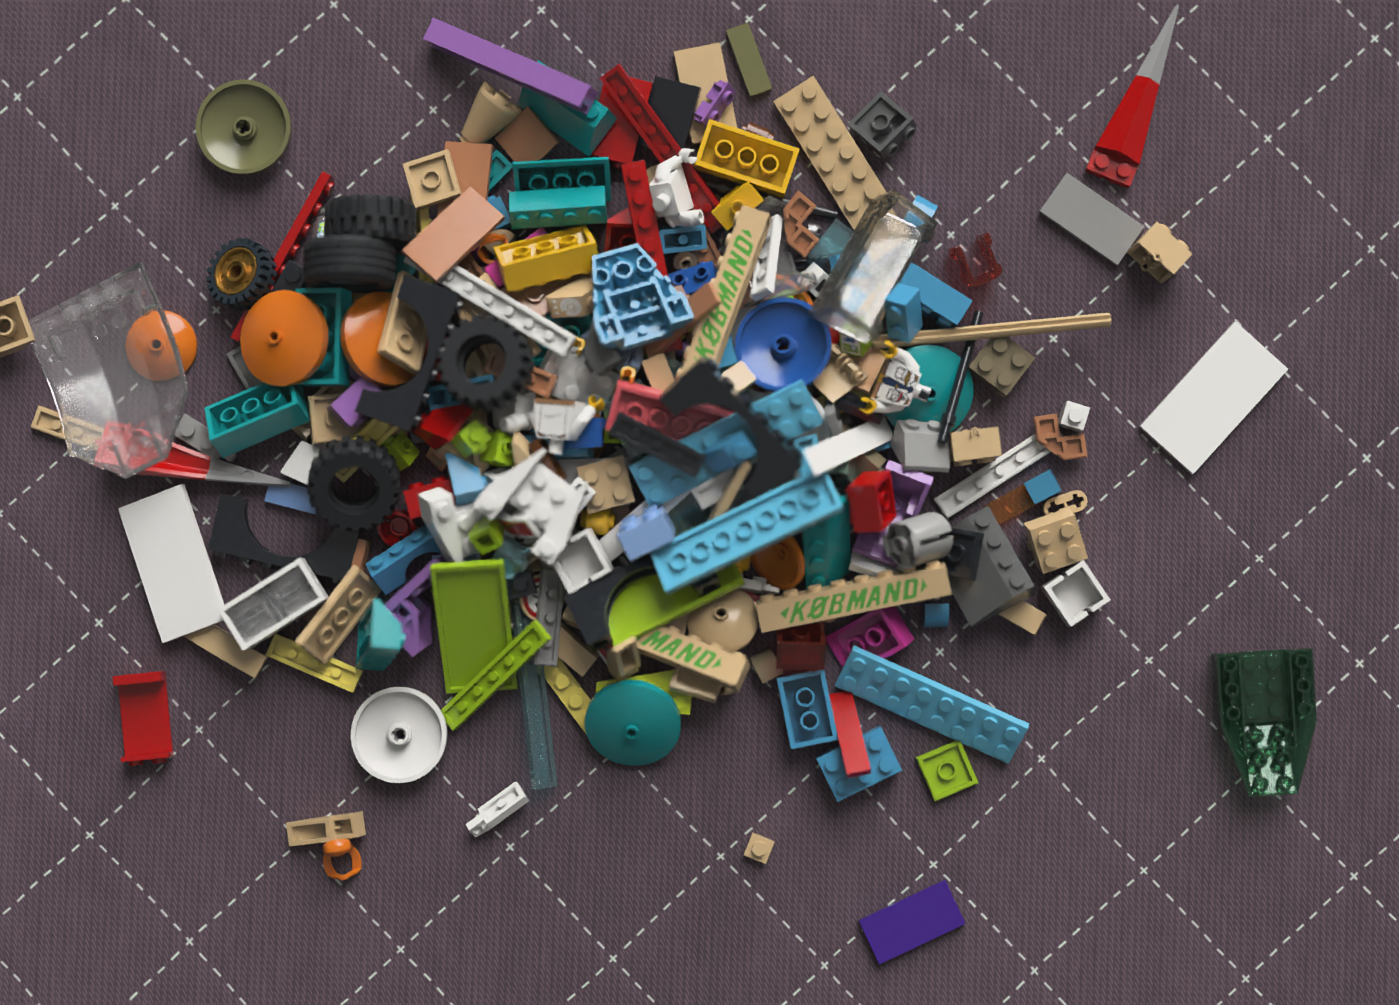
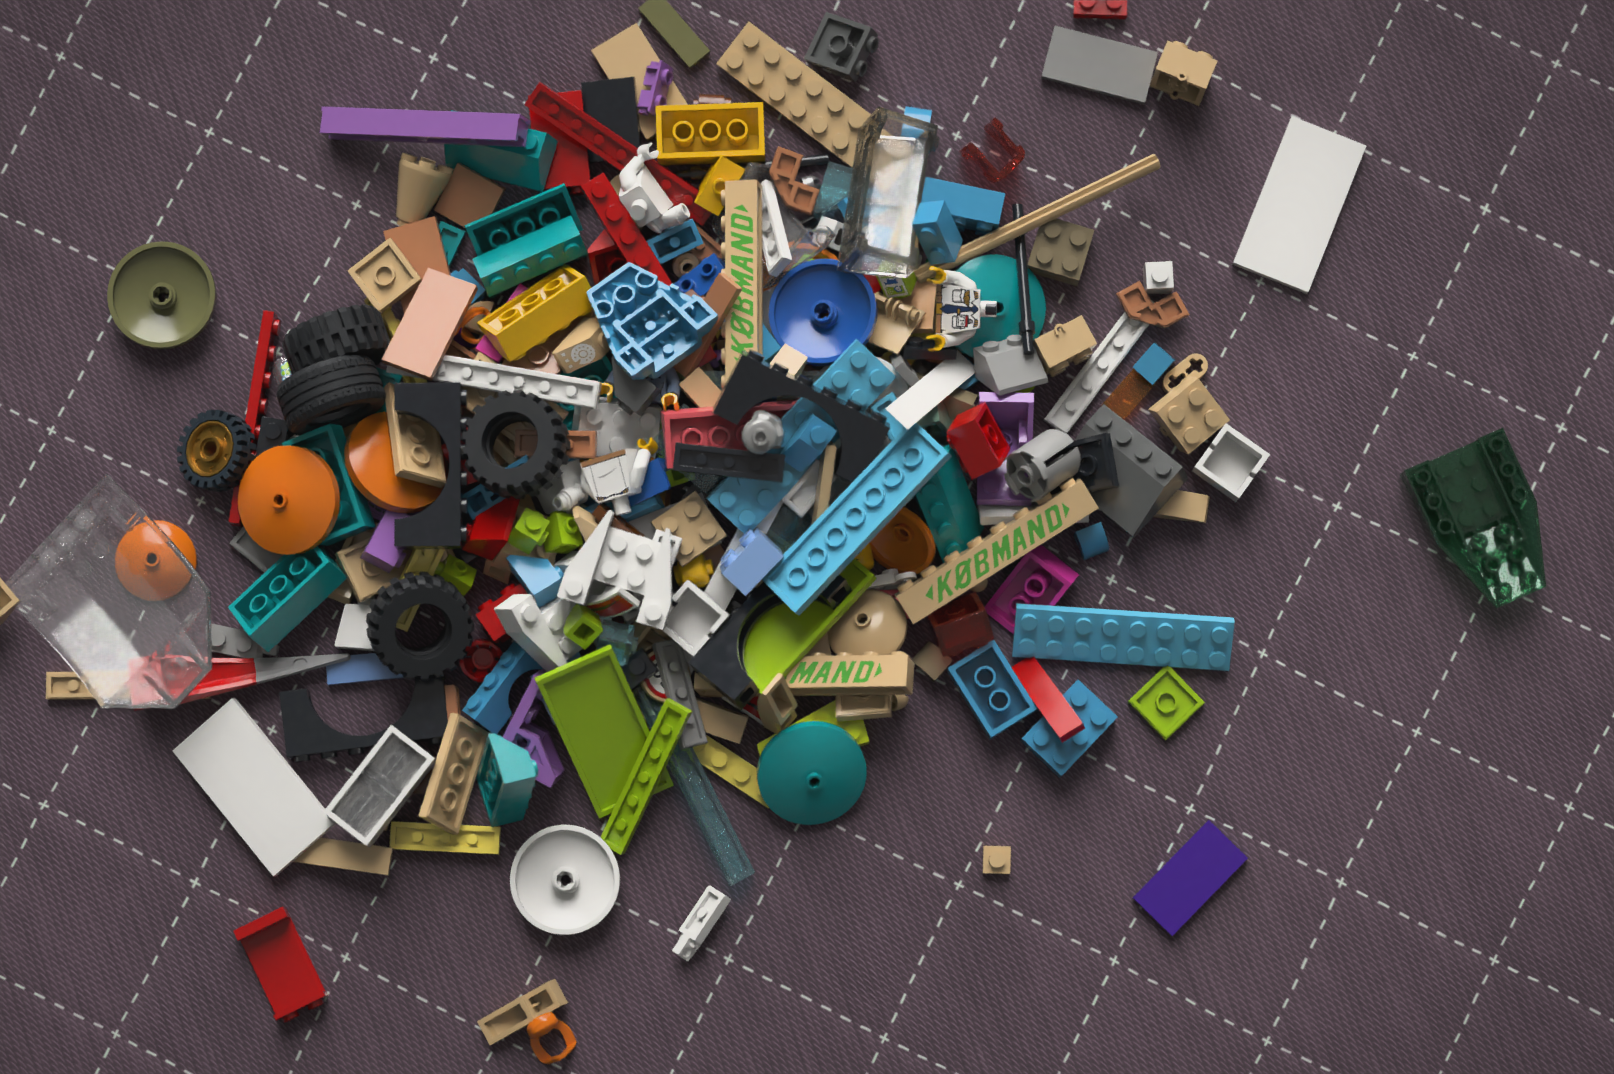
camera: 20 degrees left, 5 degrees down
none -> light grey head [741,410,784,454]

